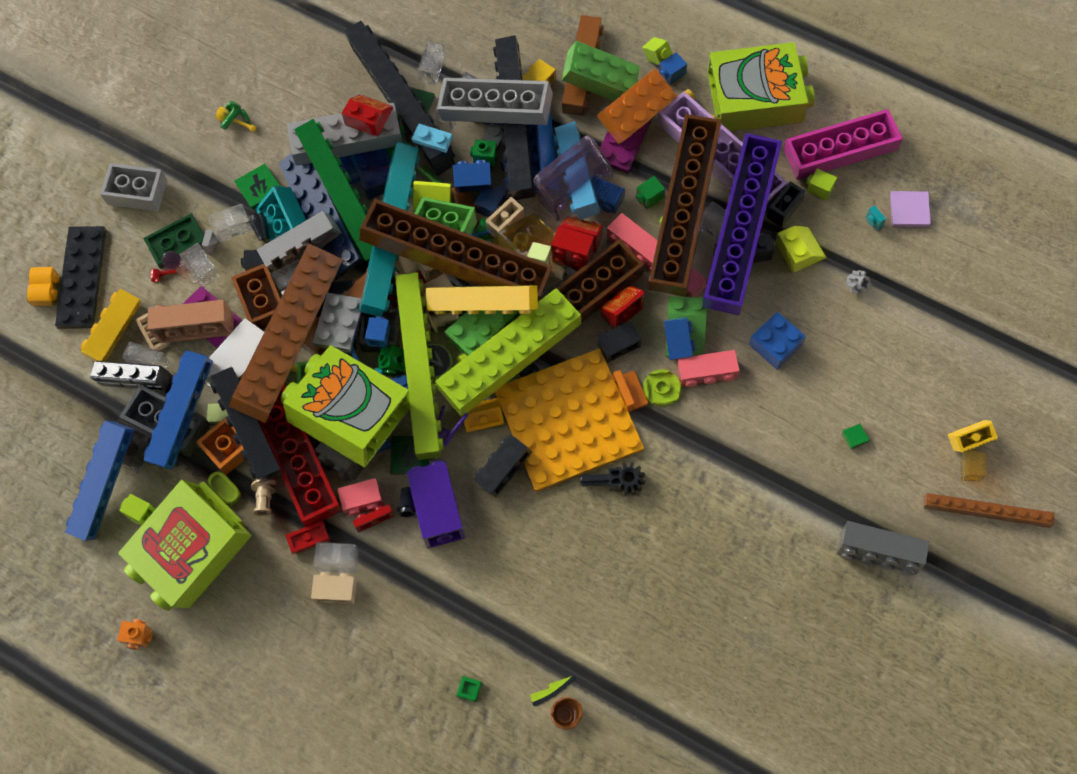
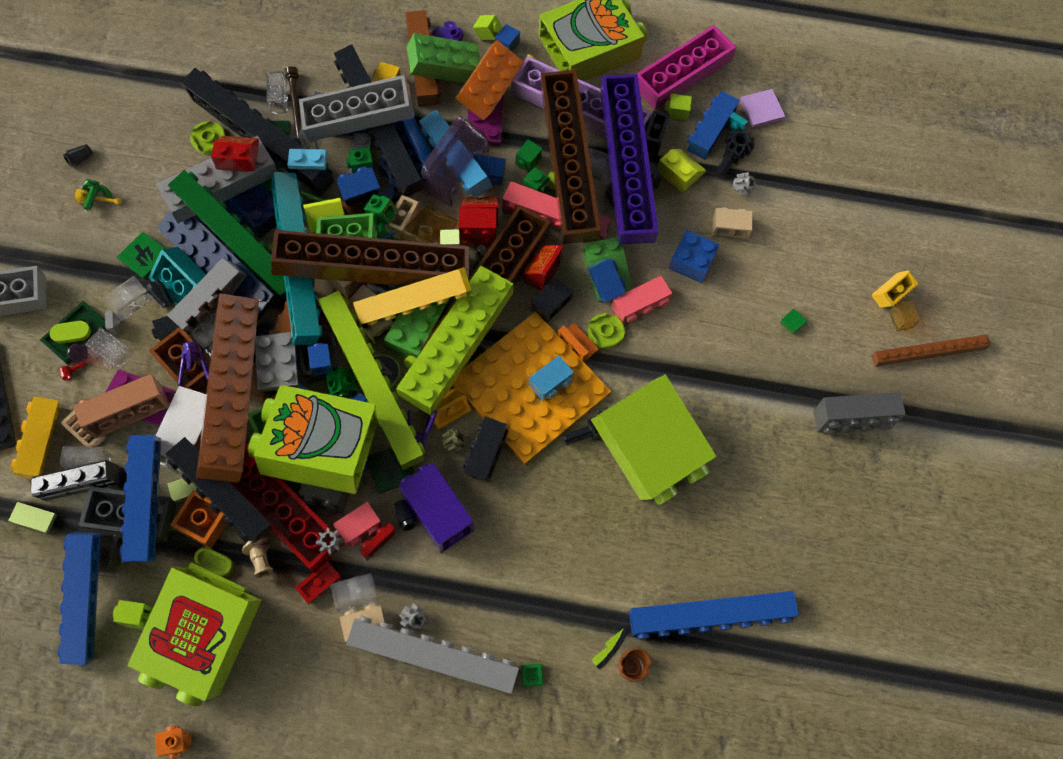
camera: 30 degrees left, 0 degrees up
none -> yellowish green tile [8,502,57,534]
none -> lime tile [50,321,91,344]
none -> black cone [63,144,93,167]
none -> dark purple plant [178,342,209,386]
none -> lime tile [190,121,226,154]
none -> dark brown piece [284,66,303,142]
none -> light grey gear [316,528,343,556]
none -> light grey brick [346,615,519,694]
none -> green brick [364,195,398,225]
none -> light grey gear [399,603,426,631]
none -> dark purple plate [432,21,463,41]
none -> olive gear [442,427,466,453]
none -> green brick [523,167,549,193]
none -> dark azure brick [529,356,574,401]
none -> lime brick [591,374,716,505]
none -> blue brick [629,591,799,639]
none -> blue brick [687,91,740,160]
none -> tan brick [712,207,752,239]
none -> black gear [715,128,755,178]

